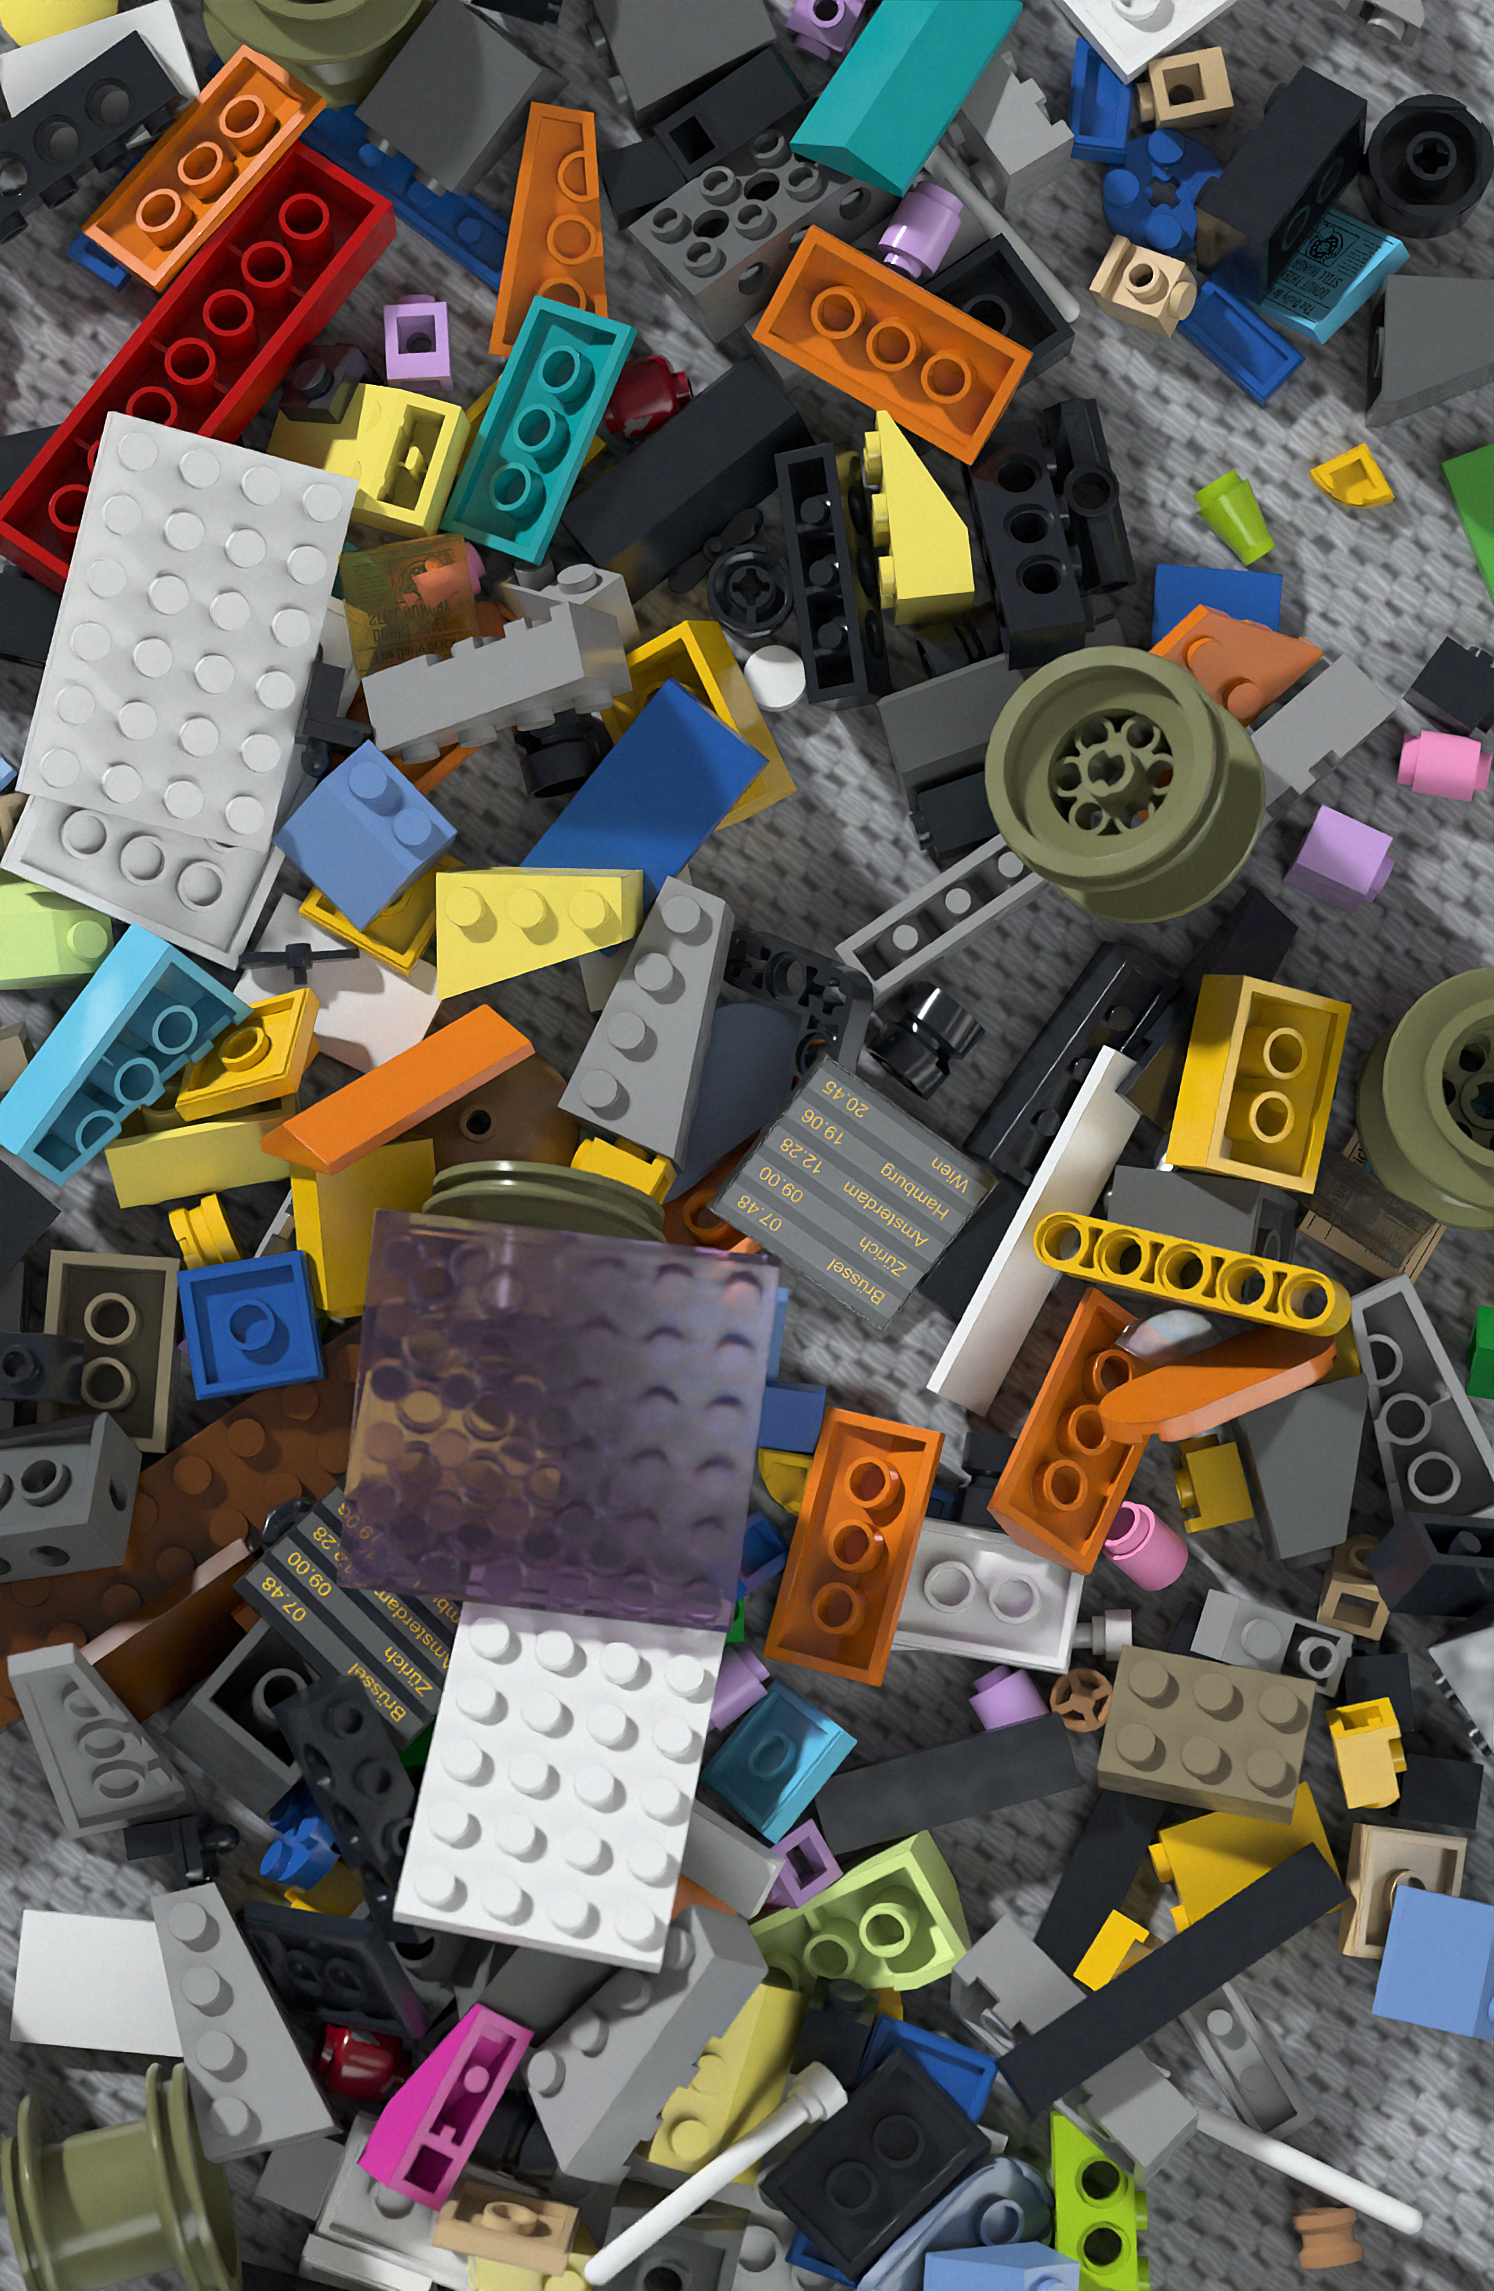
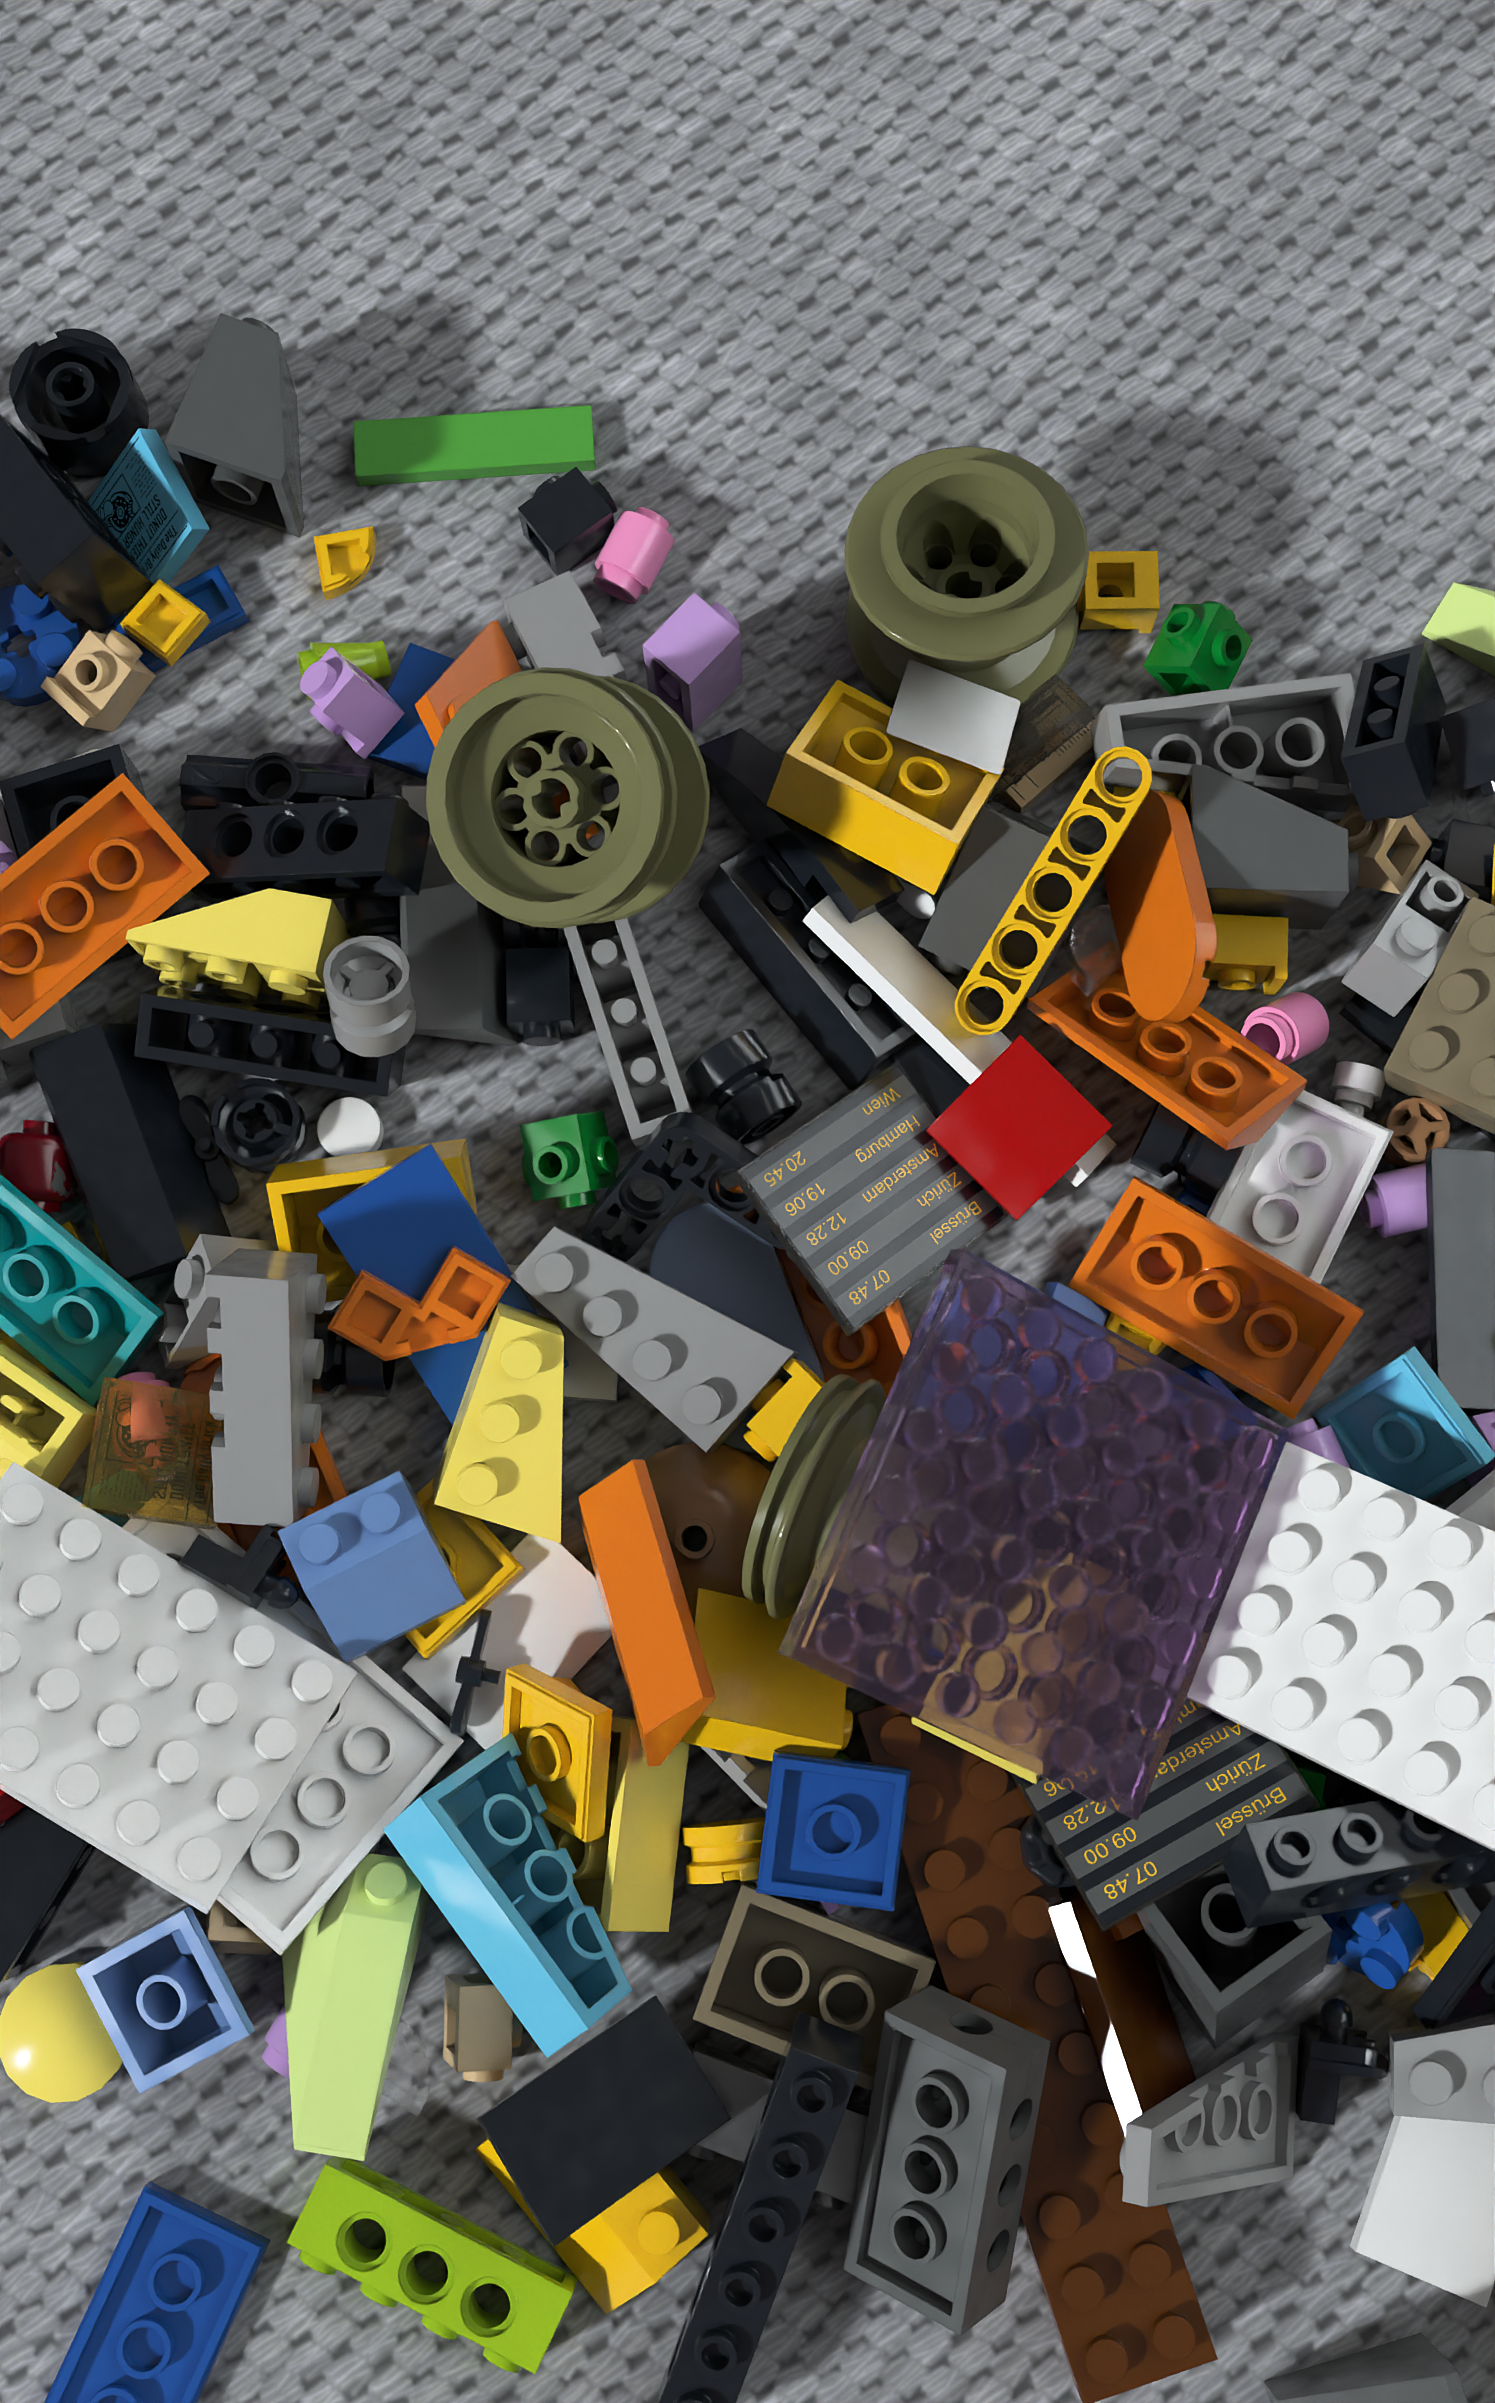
camera: 70 degrees left, 5 degrees down
none -> yellow tile [120,579,210,667]
none -> lavender brick [299,646,405,759]
none -> light grey wheel [323,935,416,1057]
none -> orange tile [328,1245,511,1361]
none -> green brick [519,1111,619,1210]
none -> white sticker [886,660,1020,775]
none -> red slope [926,1035,1113,1221]

